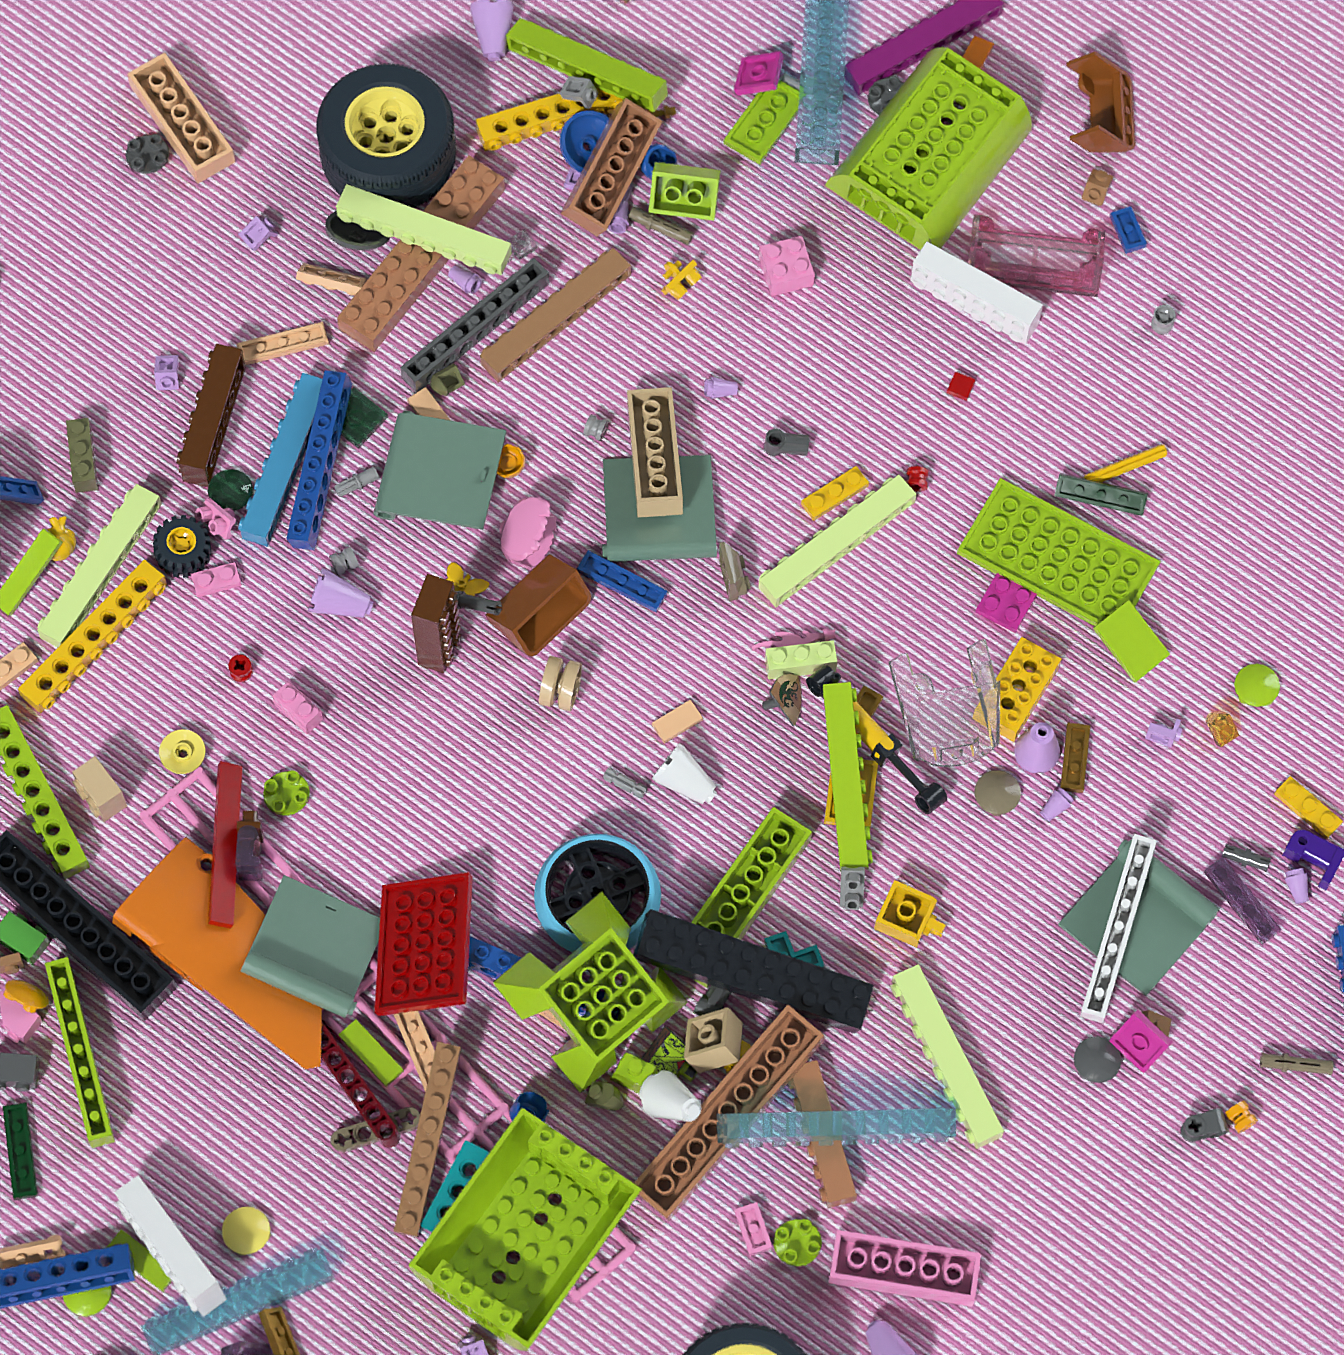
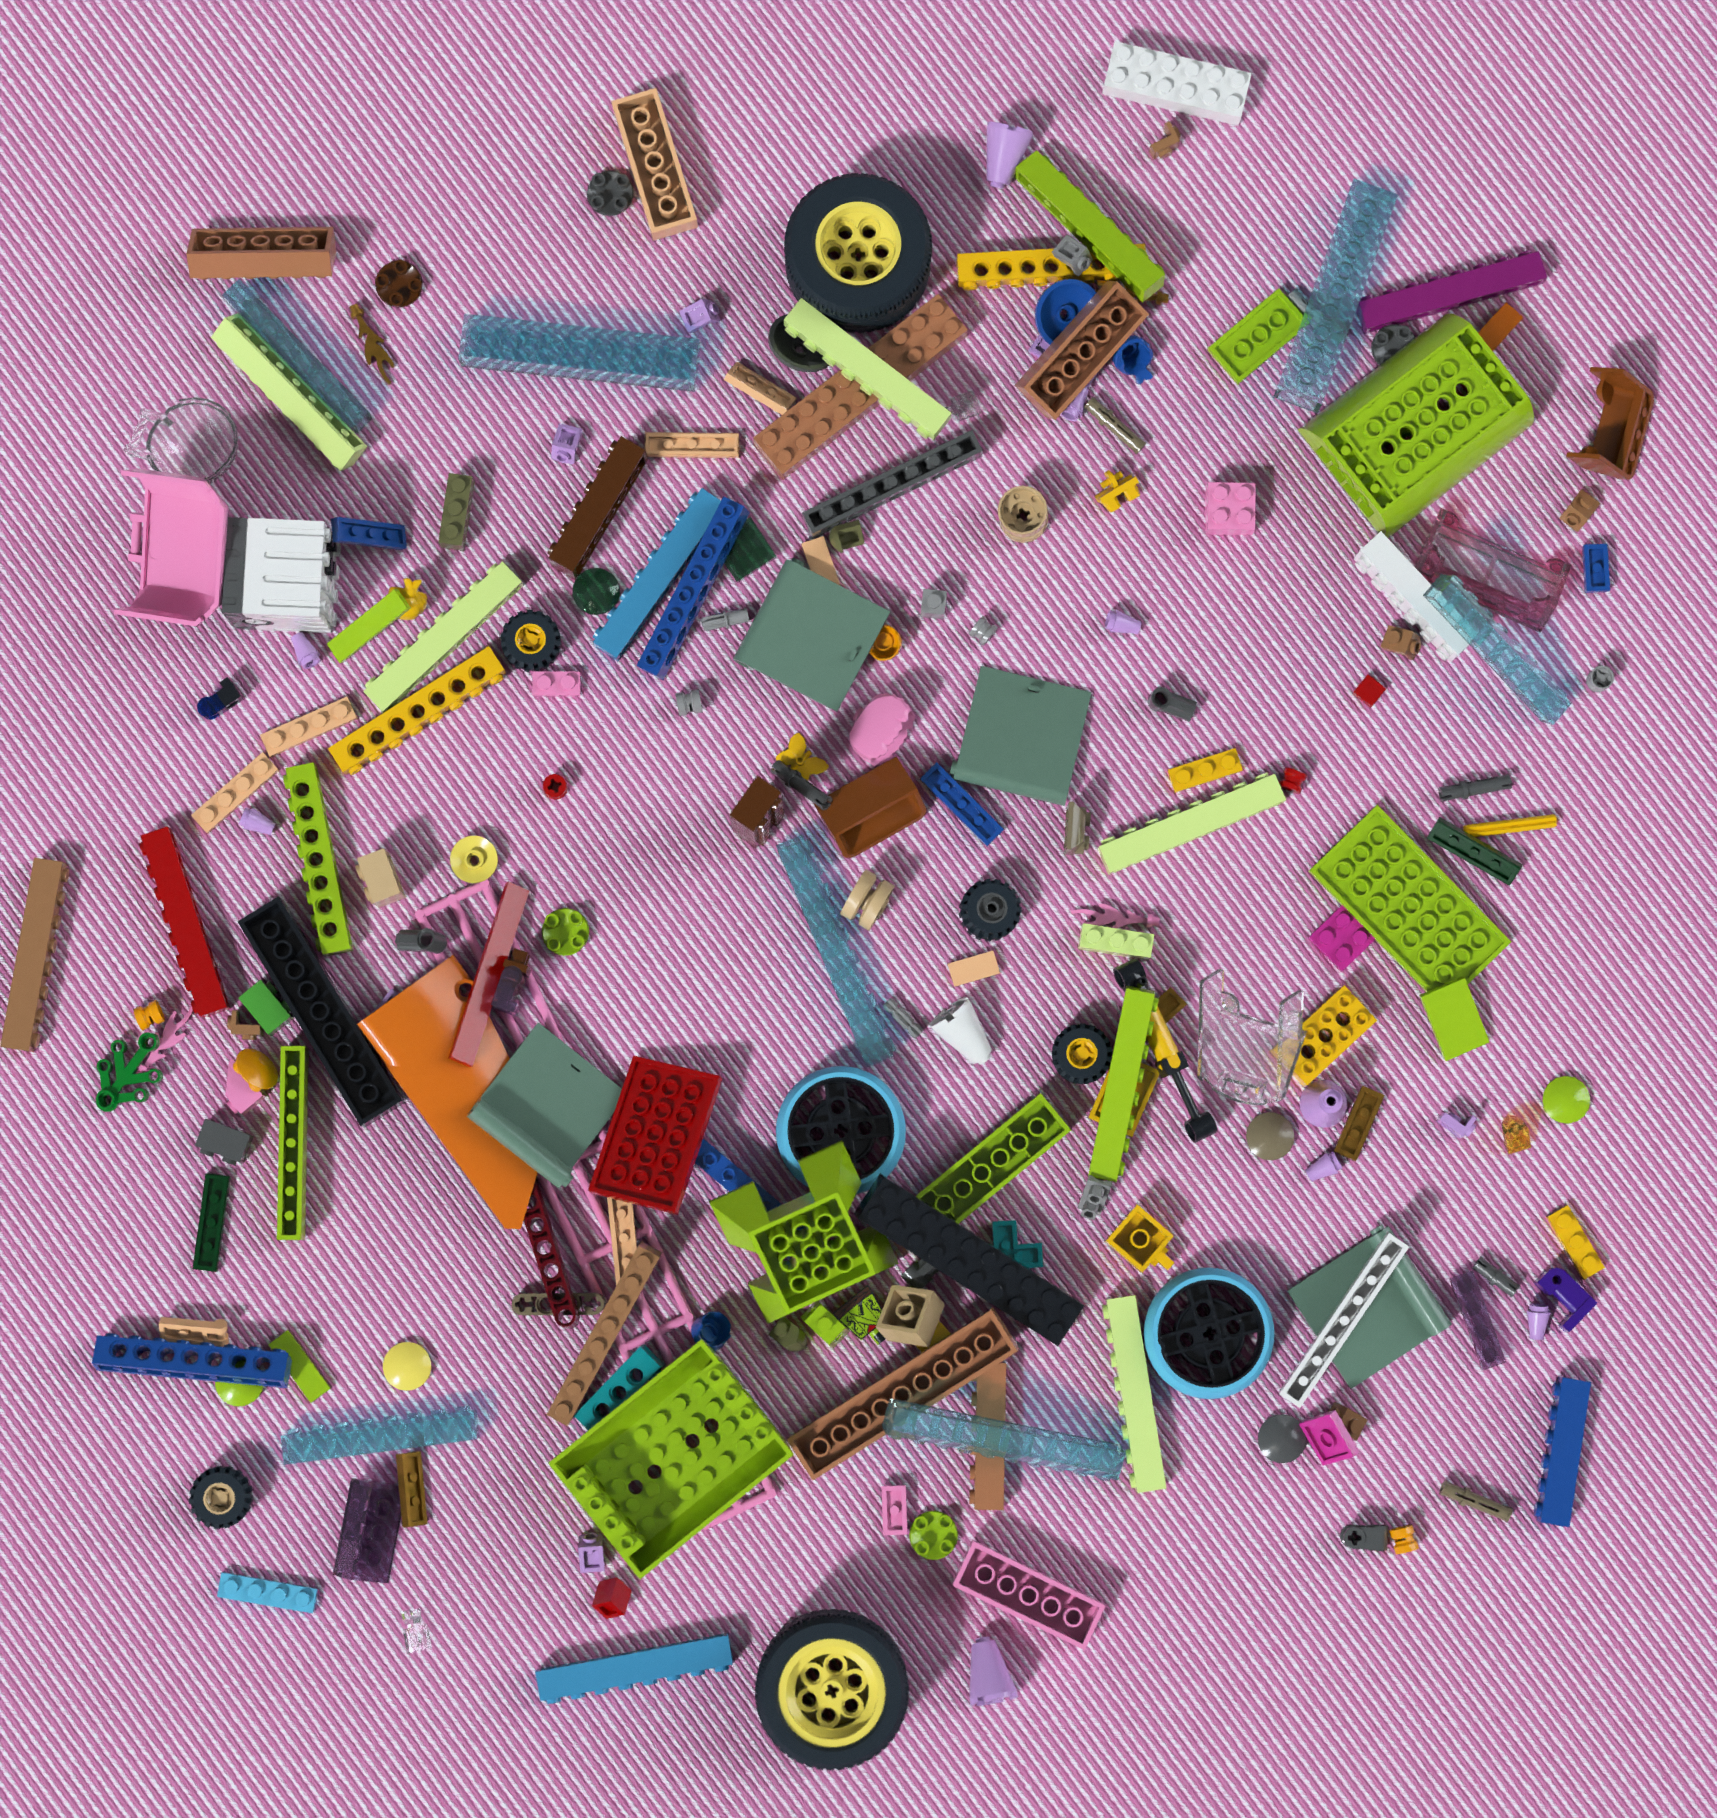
camera: 15 degrees right, 15 degrees up
white brick [114,1175,227,1317] -> none
bright pink hips [194,498,236,540] -> none
bright pink brick [272,681,323,734] -> none
lavender cone [308,568,373,618] -> none
lime tile [338,1019,404,1087] -> none
lavender cone [448,266,482,294] -> none
medium nougat brick [480,248,631,383] -> none
tan brick [627,387,683,518] -> none
white cone [639,1070,701,1122] -> none
lime brick [649,162,721,221] -> none
dark pink plate [734,51,784,96] -> none
shield [762,674,801,726] -> none
none -> dark grey piece [395,928,447,954]
none -> clear light blue brick [458,314,700,392]
none -> clear light blue brick [776,835,896,1068]
none -> light grey brick [920,589,947,620]
none -> black wheel [959,879,1022,942]
none -> tan wheel [997,486,1049,543]
none -> black wheel [1052,1023,1112,1084]
none -> wheel [1144,1268,1275,1399]
none -> medium nougat bracket [1380,625,1421,660]
none -> clear light blue brick [1423,574,1571,725]
none -> dark grey pin [1438,774,1512,802]

